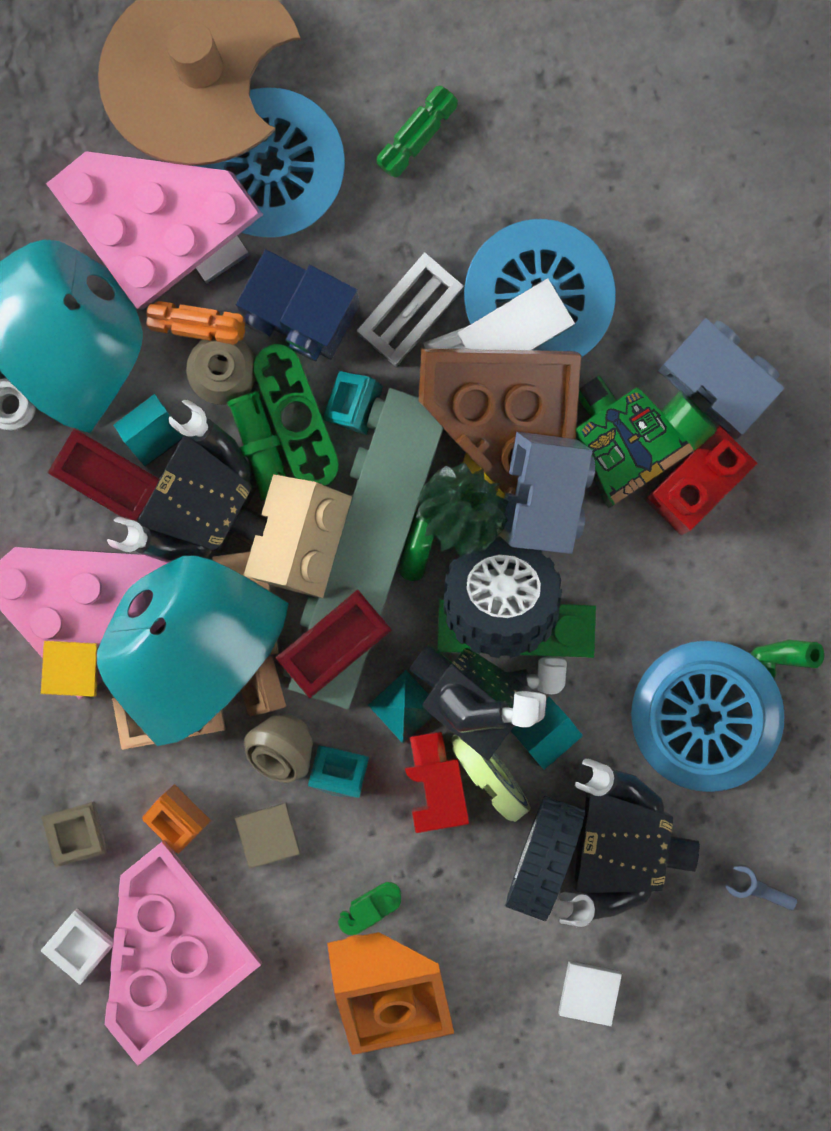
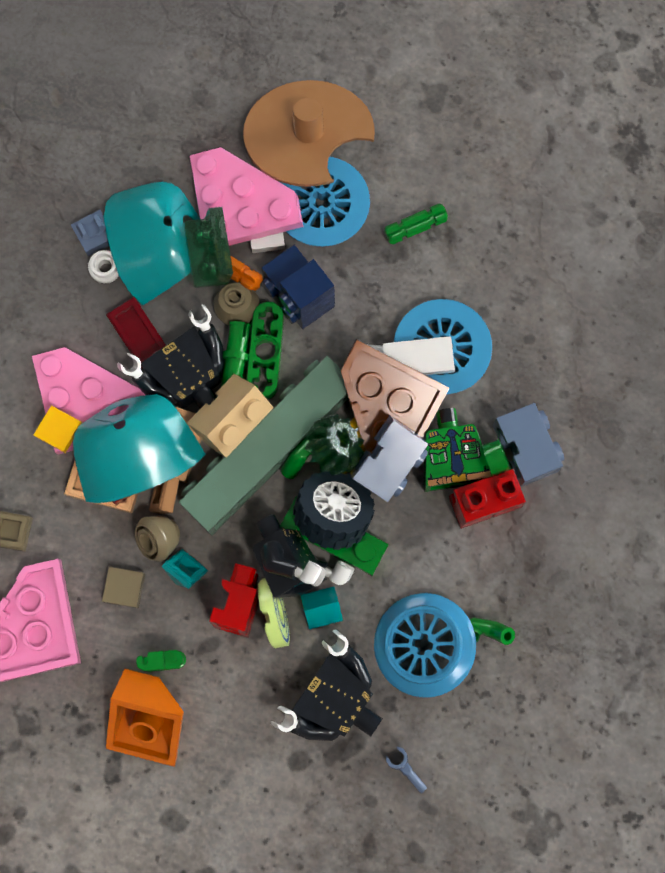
camera: 30 degrees right, 10 degrees down
teal slope [113,394,184,467] -> none
orange slope [142,784,212,854] -> none
dark red tile [276,589,392,699] -> none
teal slope [323,371,383,435] -> none
white tile [357,252,464,367] -> none
teal slope [368,670,432,743] -> none
black wheel [505,796,585,922] -> none
white tile [558,961,622,1026] -> none
none -> clear green bracket [184,207,233,288]

